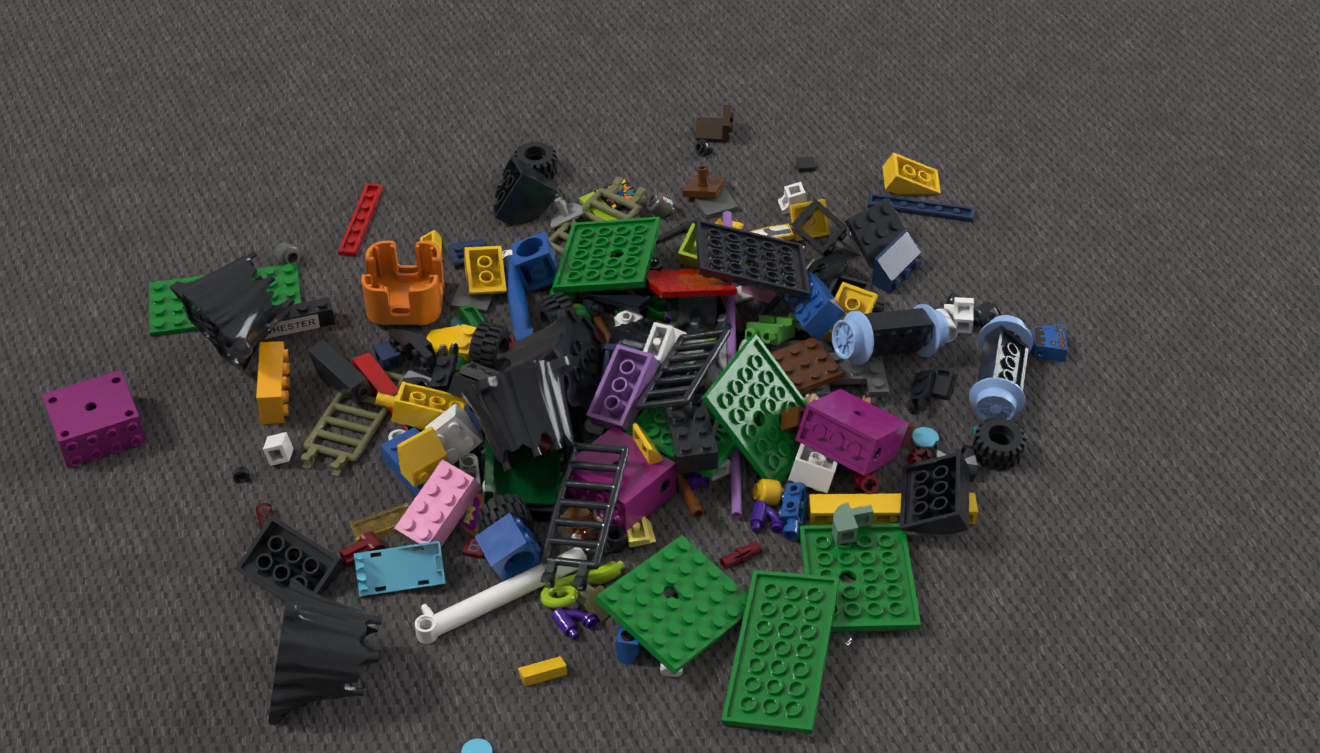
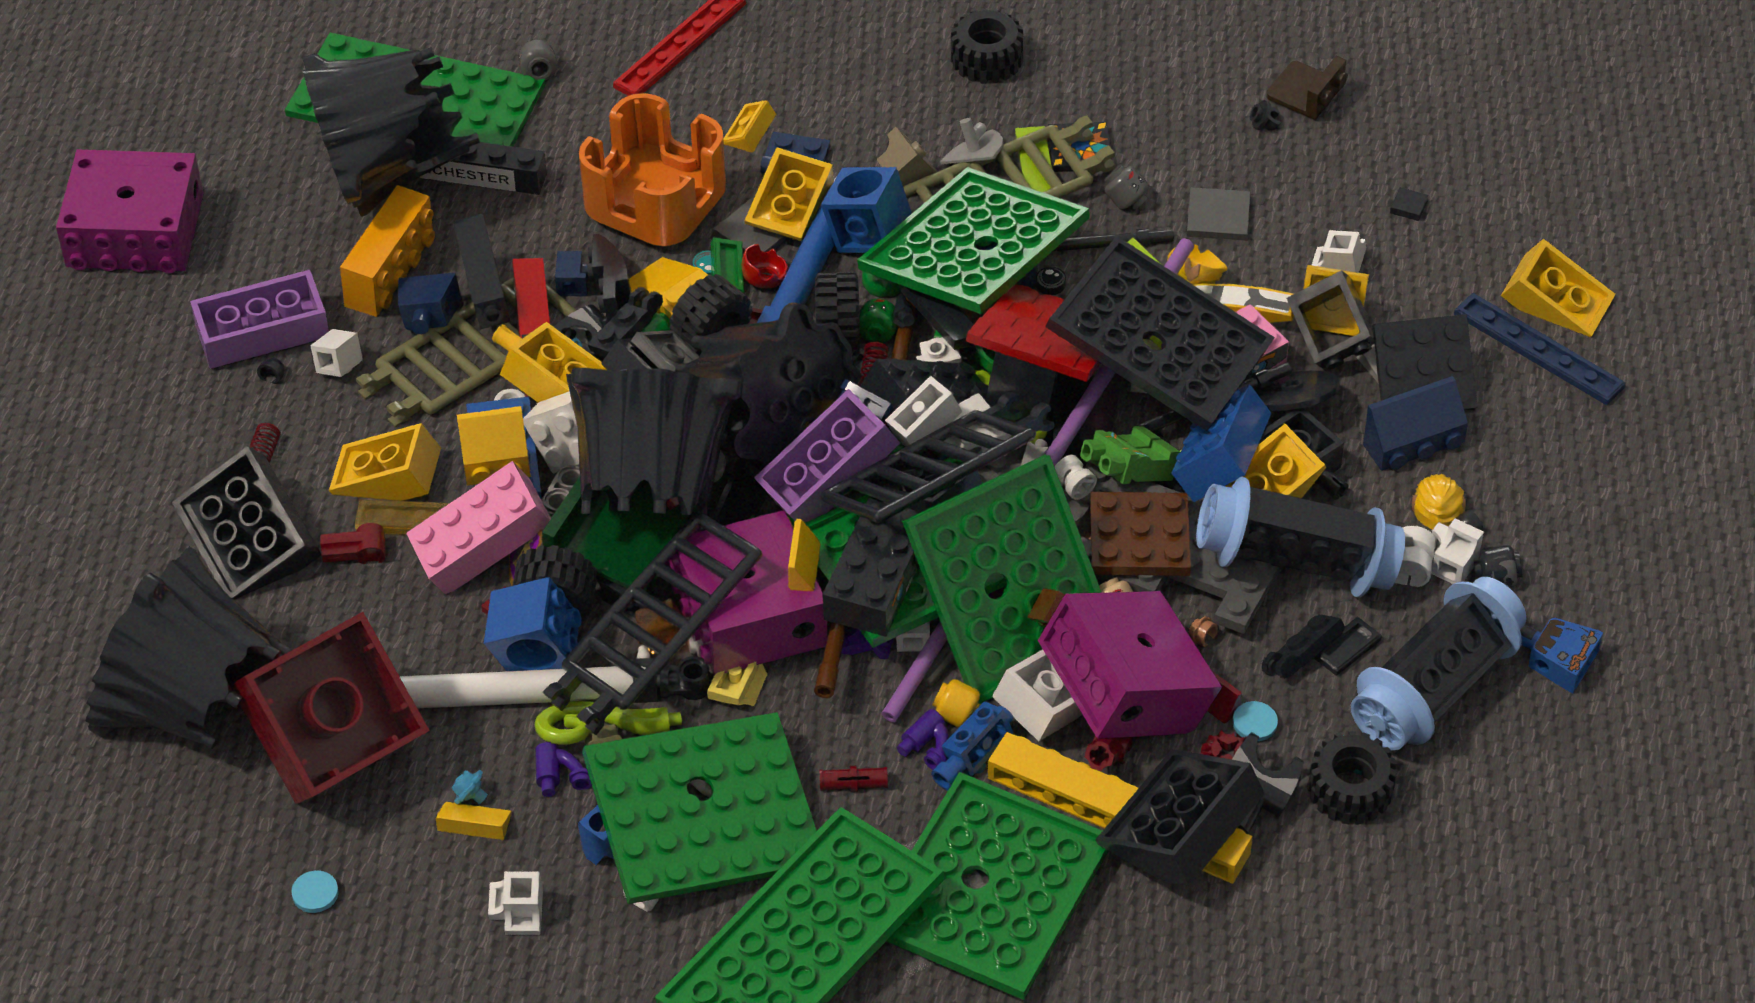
camera: 30 degrees right, 5 degrees up
medium azure piece [354,541,446,596] -> none
black brick [493,155,558,224] -> none
reddish brown tile [682,165,726,198] -> none
sand green brick [832,503,874,545] -> none
none -> medium lavender brick [190,270,329,369]
none -> dark red brick [230,612,430,804]
none -> yellow slope [329,423,441,501]
none -> dark blue torso [398,273,462,335]
none -> dark azure plant [452,770,488,804]
none -> white brick [488,872,543,935]
none -> red hair [741,244,788,289]
none -> dark tan brick [877,127,937,186]
none -> yellow hair [1412,474,1466,530]

